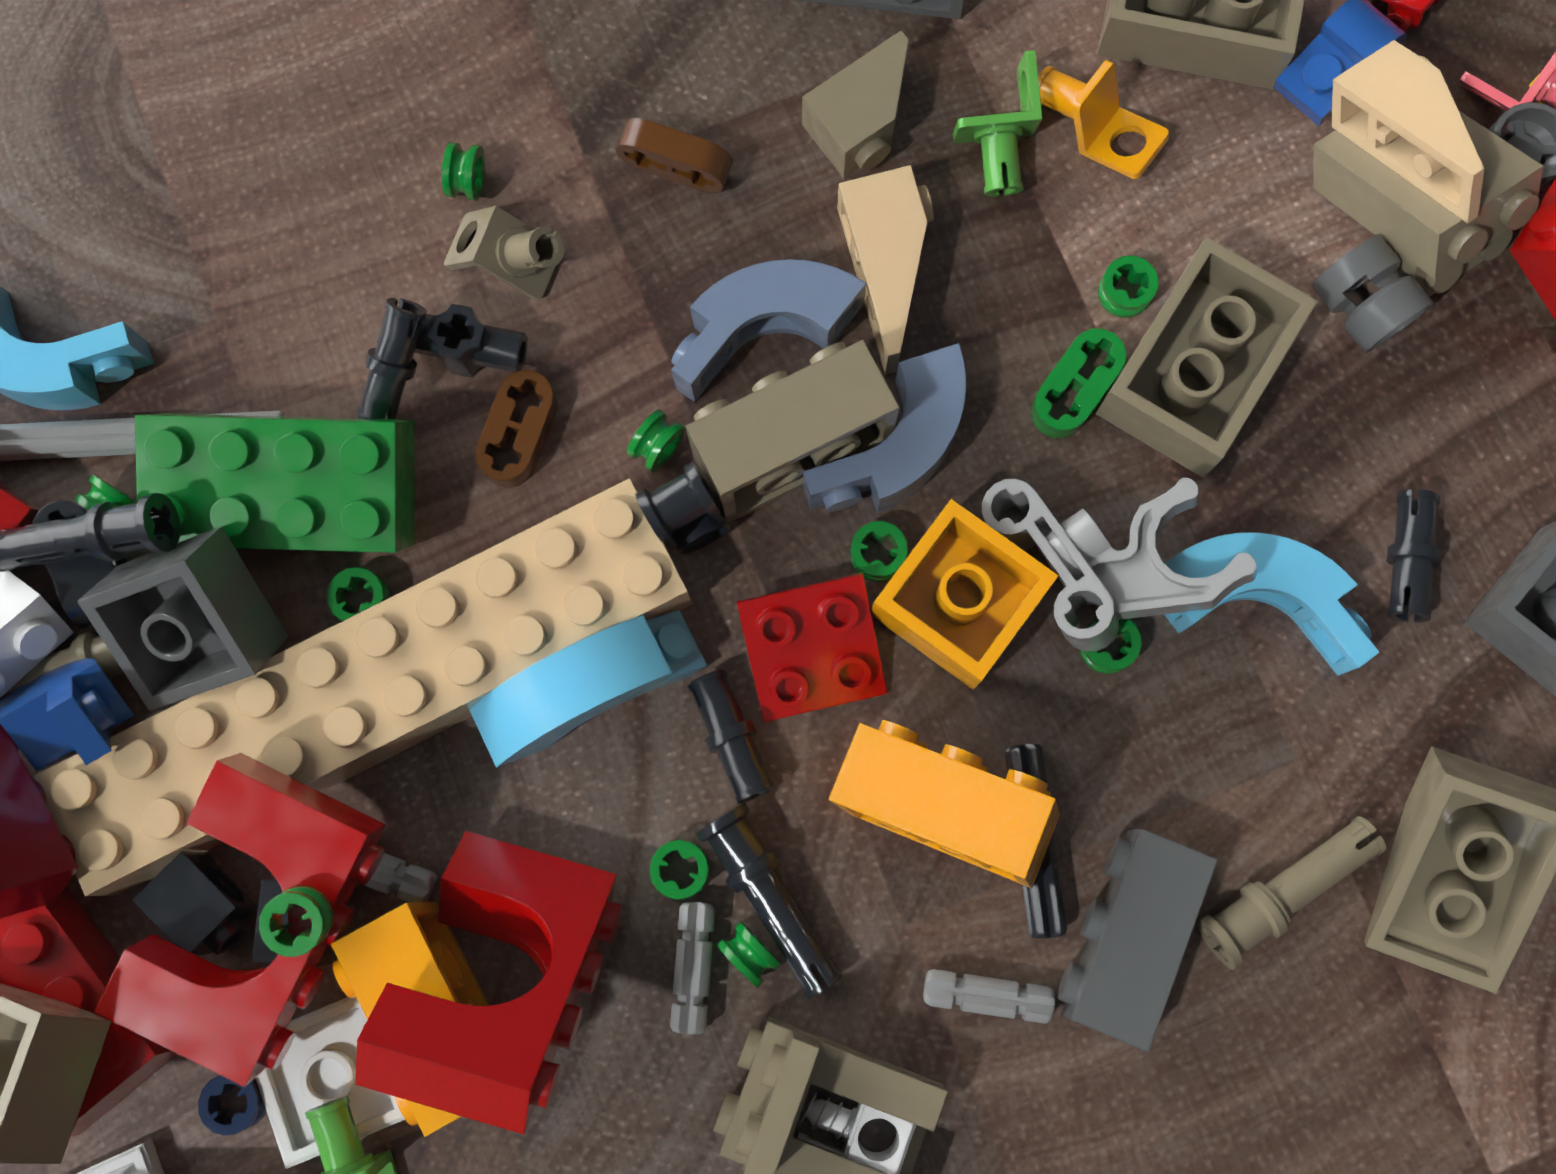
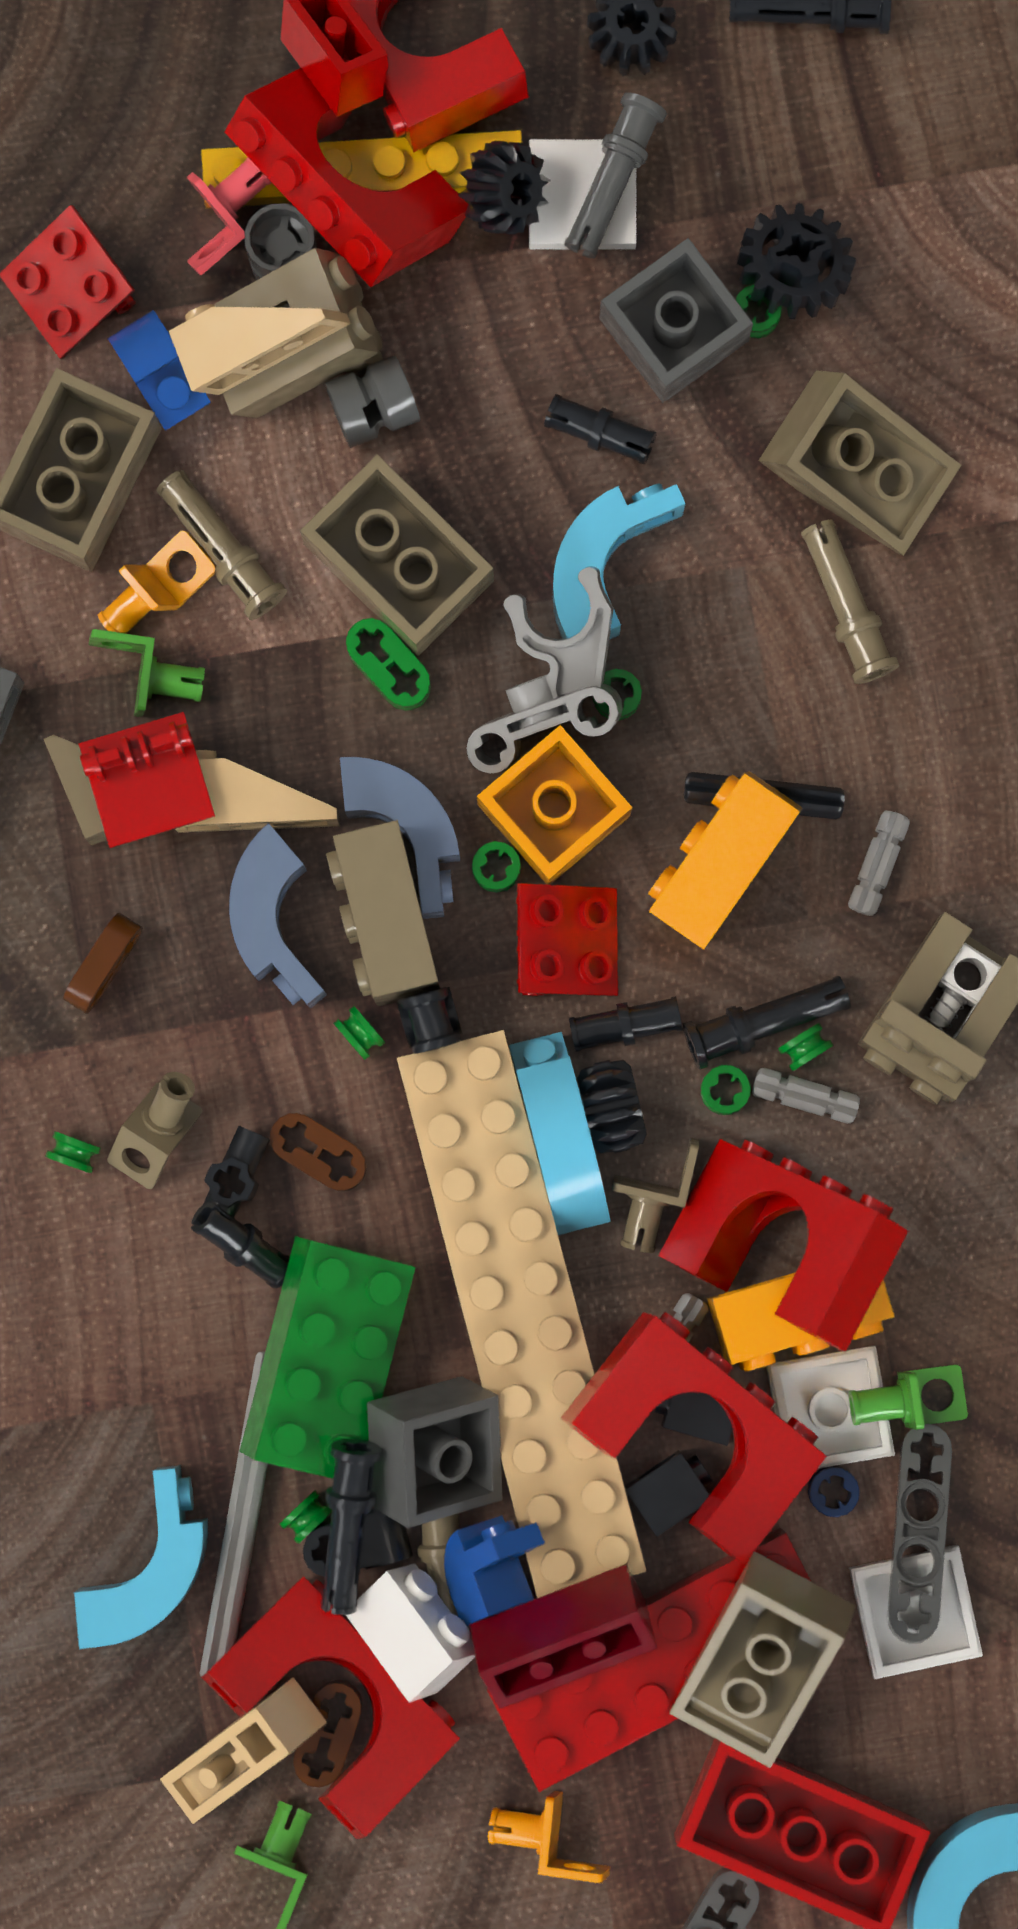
camera: 80 degrees left, 5 degrees up
green bush [259,886,333,957] -> none
green bush [326,567,390,621] -> none
dark grey brick [1057,829,1218,1052] -> none
green bush [1098,256,1158,318] -> none
none -> red hinge [78,712,216,848]
none -> dark tan pin [156,470,287,620]
none -> black gear [577,1060,647,1154]
none -> dark tan bracket [612,1138,699,1253]

